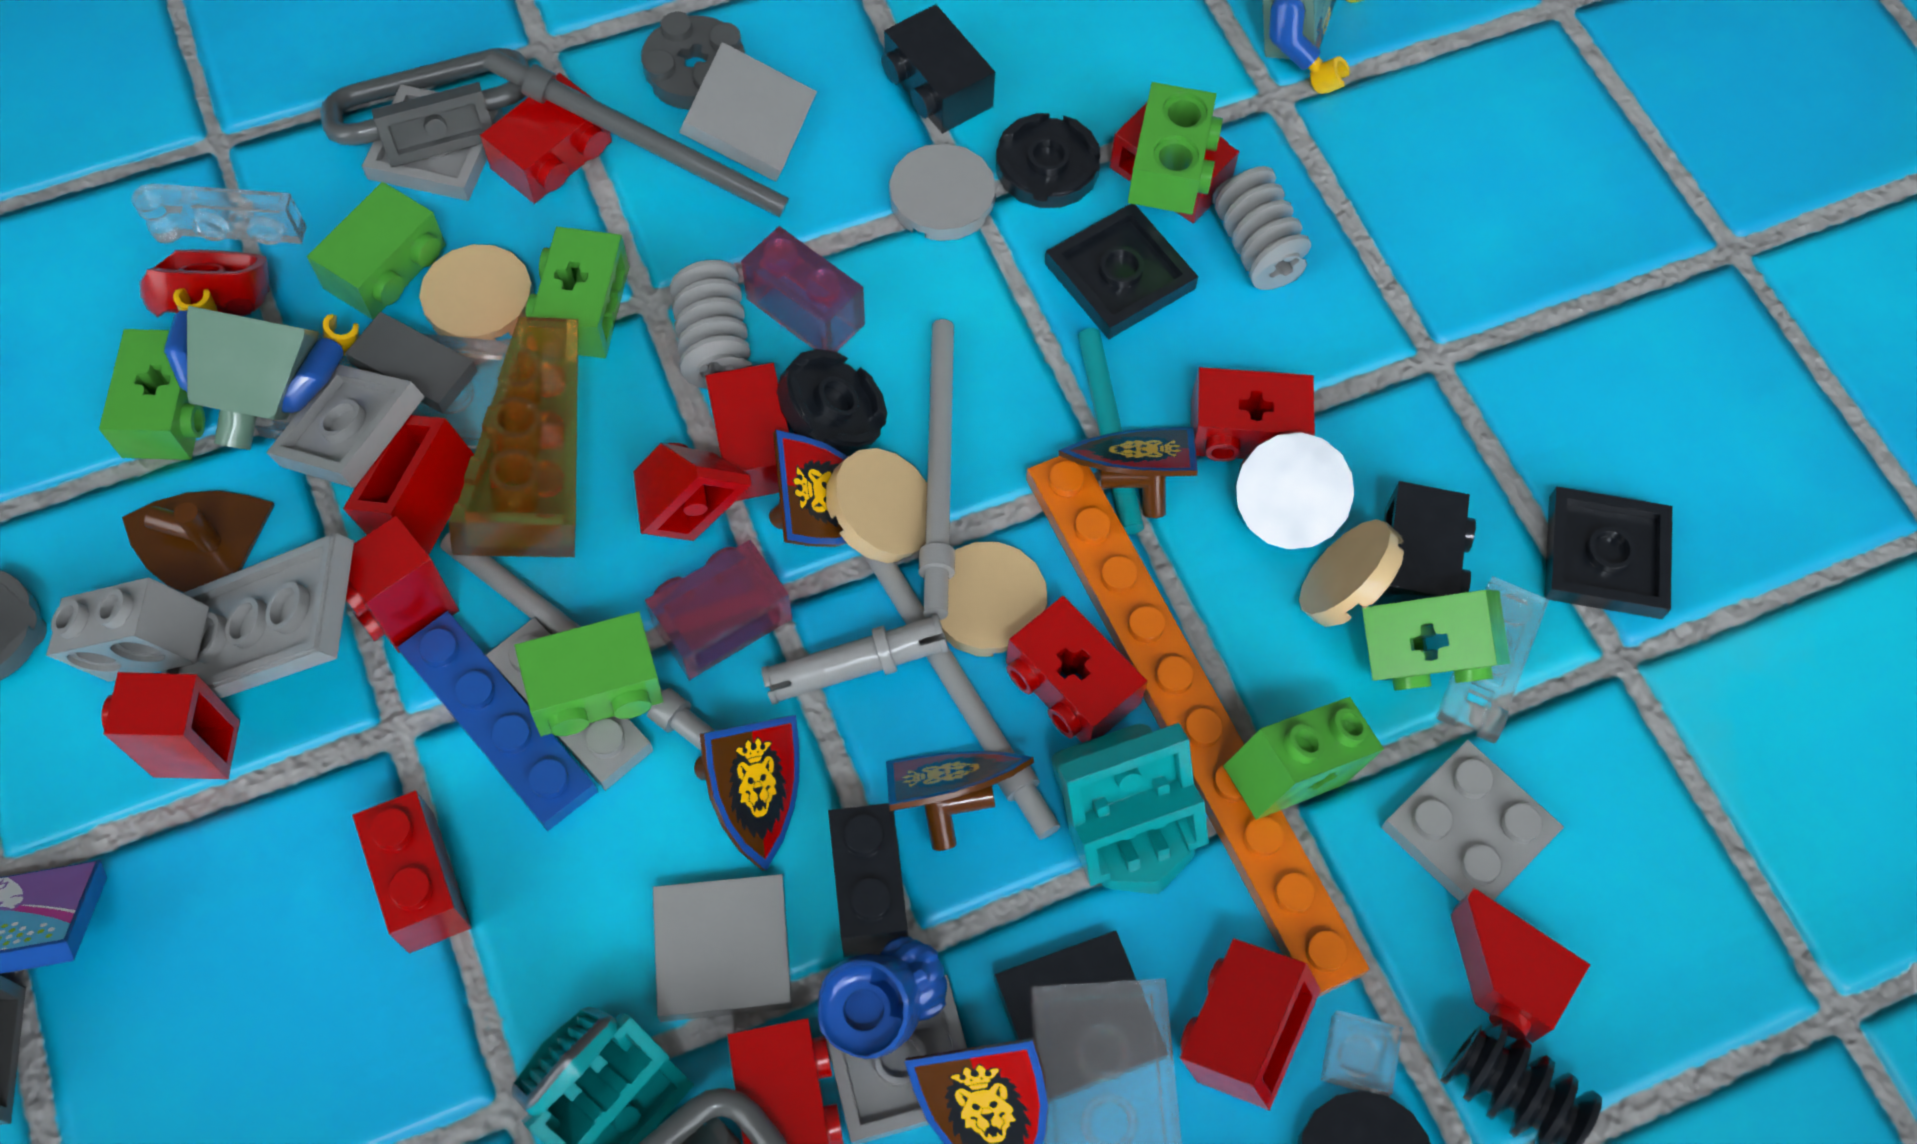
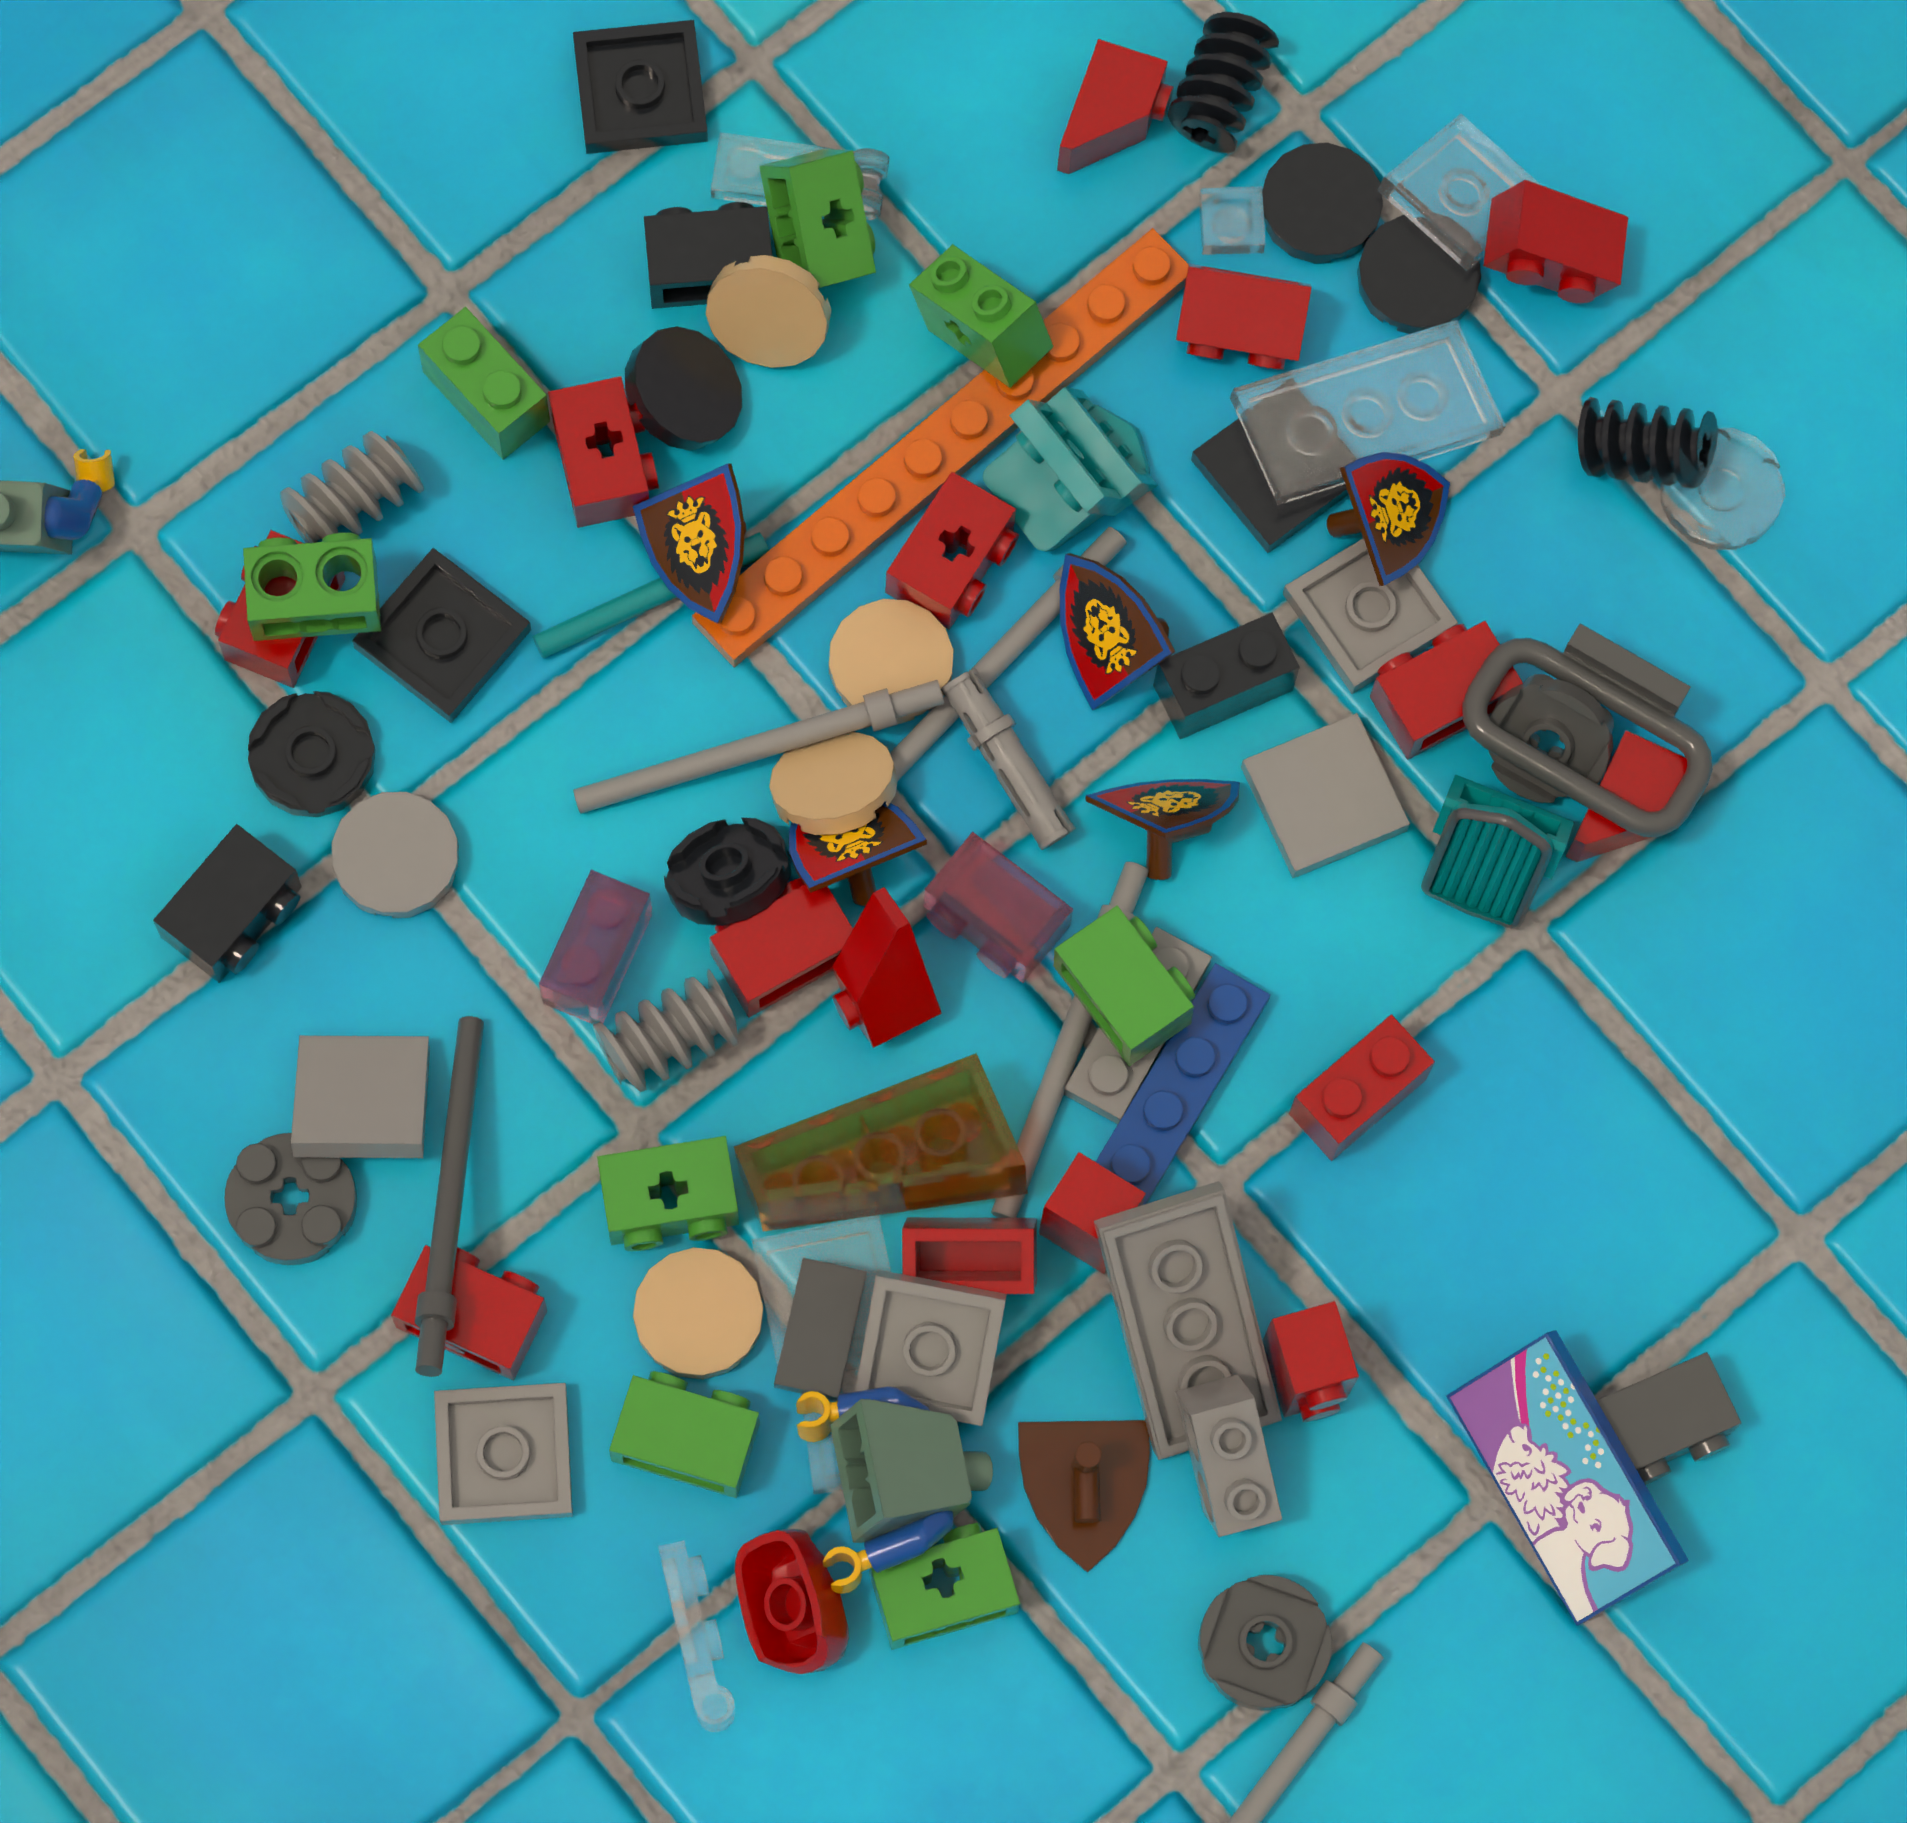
camera: 110 degrees left, 10 degrees up
dark grey bar [320,48,530,167] -> none
blue hair [818,936,947,1059] -> none
light grey plate [1381,740,1564,902] -> none
none -> bright green brick [418,306,550,460]

